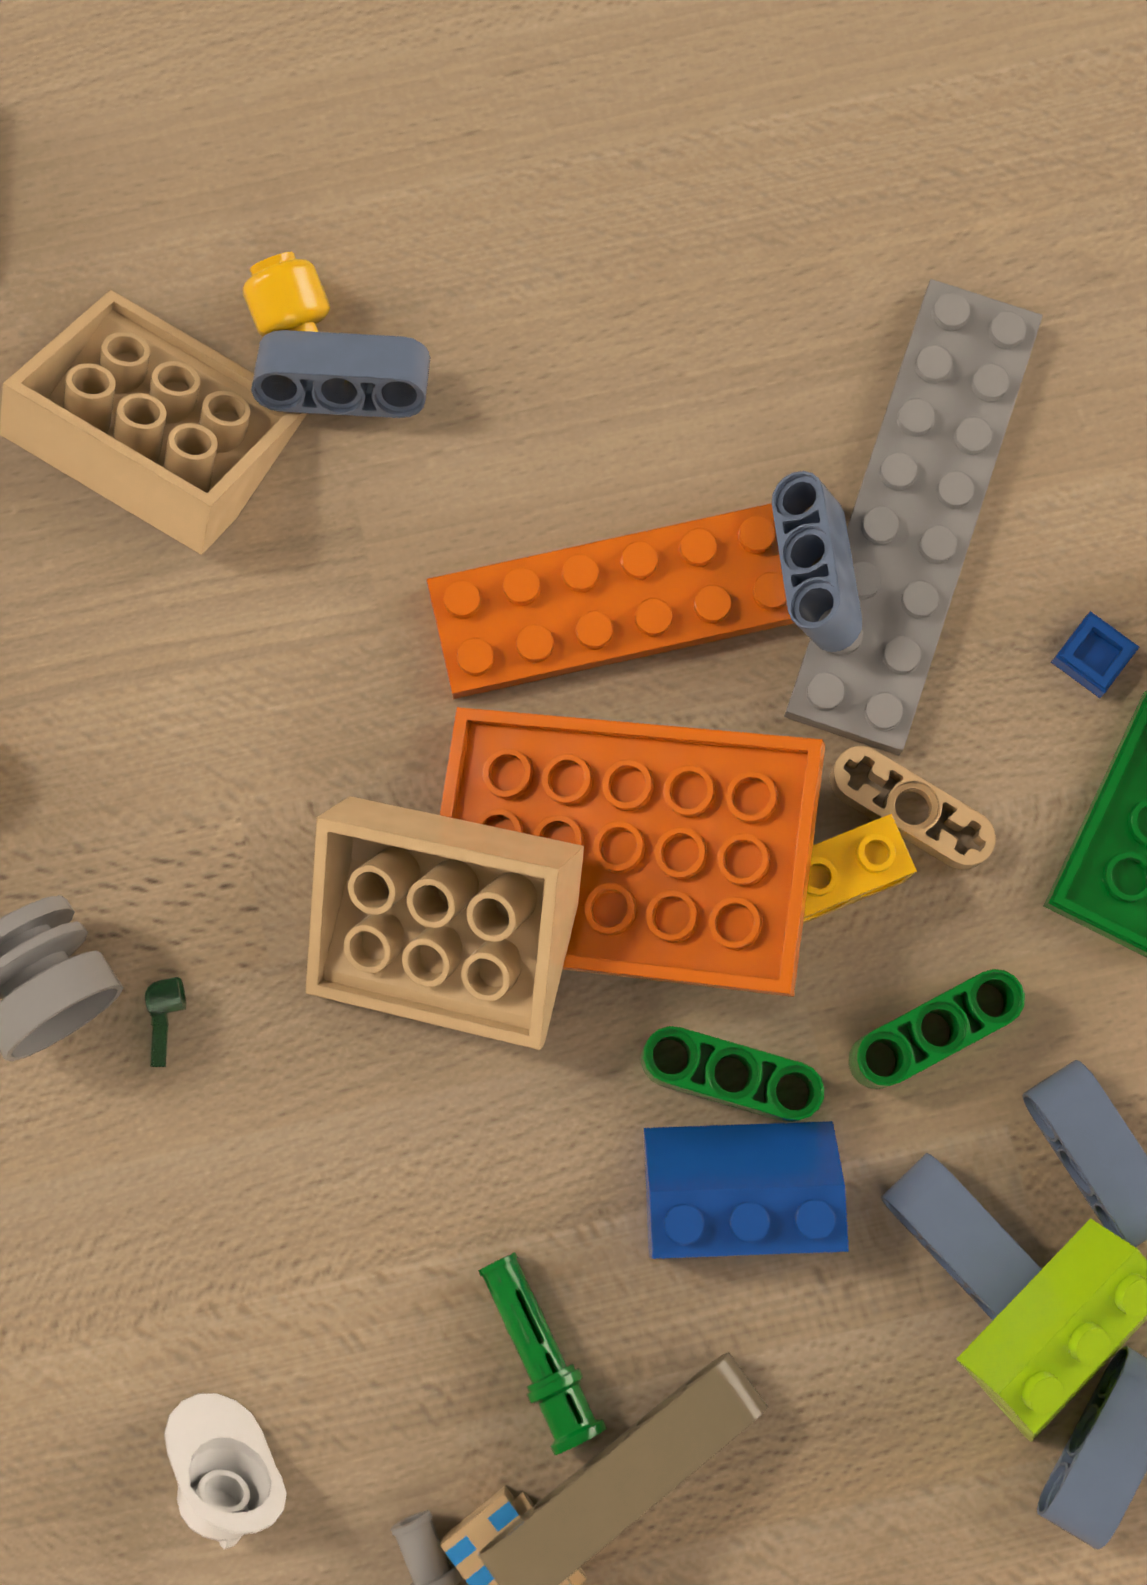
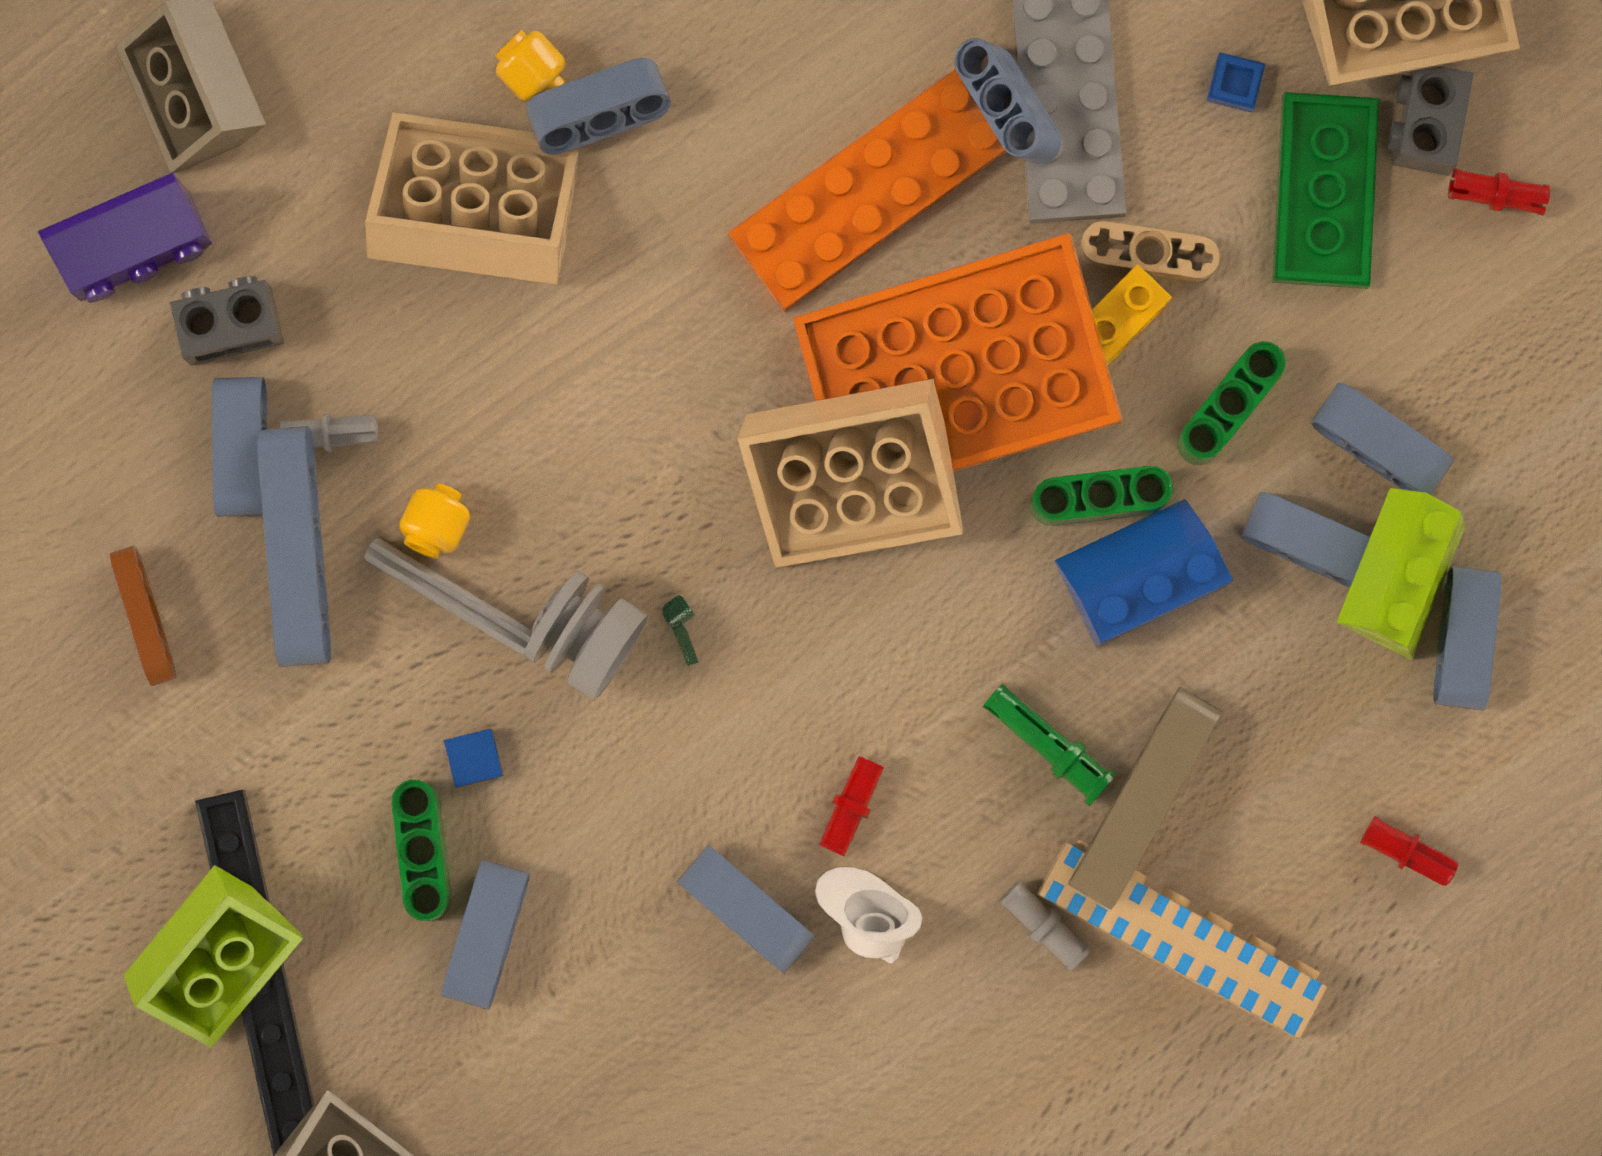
camera: 20 degrees left, 5 degrees up
none -> sand blue beam [677,845,816,974]
none -> red pin [819,756,884,857]

